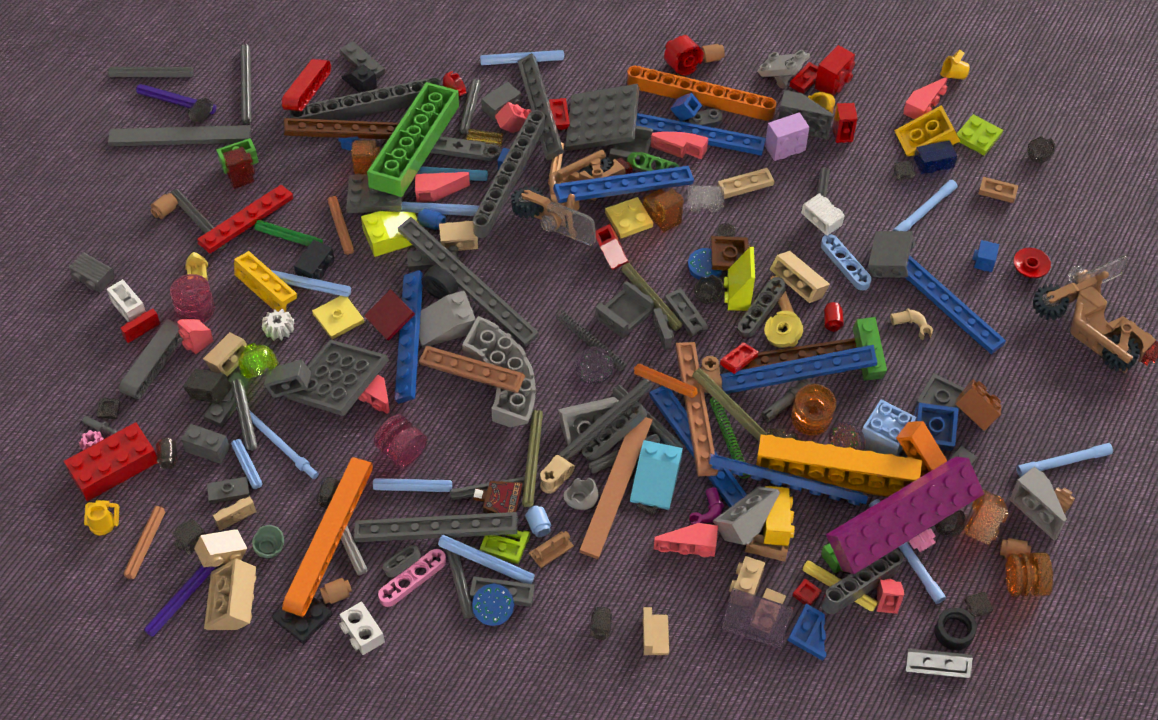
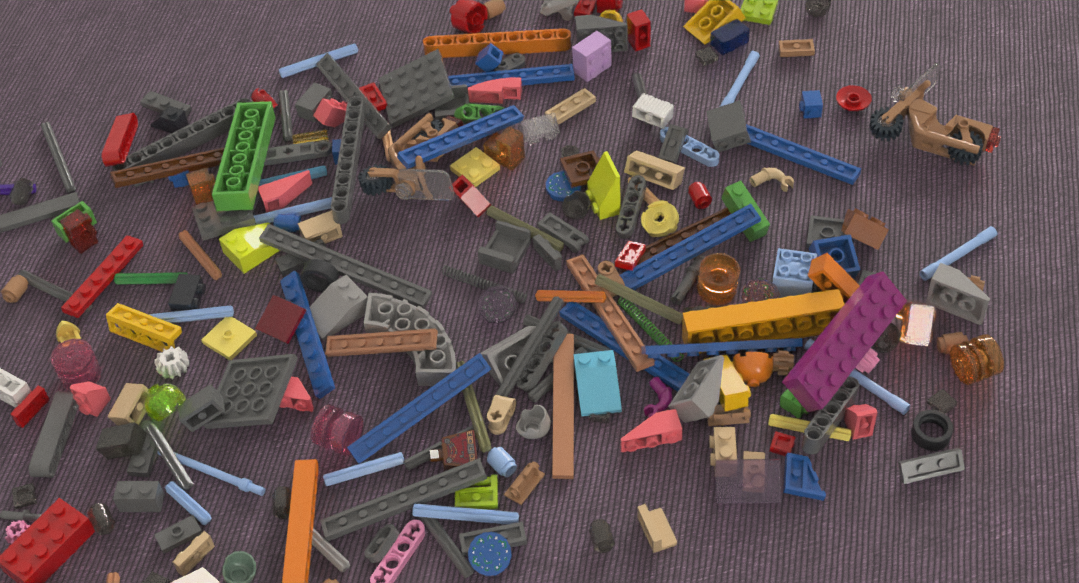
camera: 15 degrees left, 5 degrees down
none -> blue plate [347,353,491,464]
none -> dark grey plate [658,124,688,163]
none -> orange cylinder [733,352,773,387]
none -> medium nougat gear [773,350,794,375]

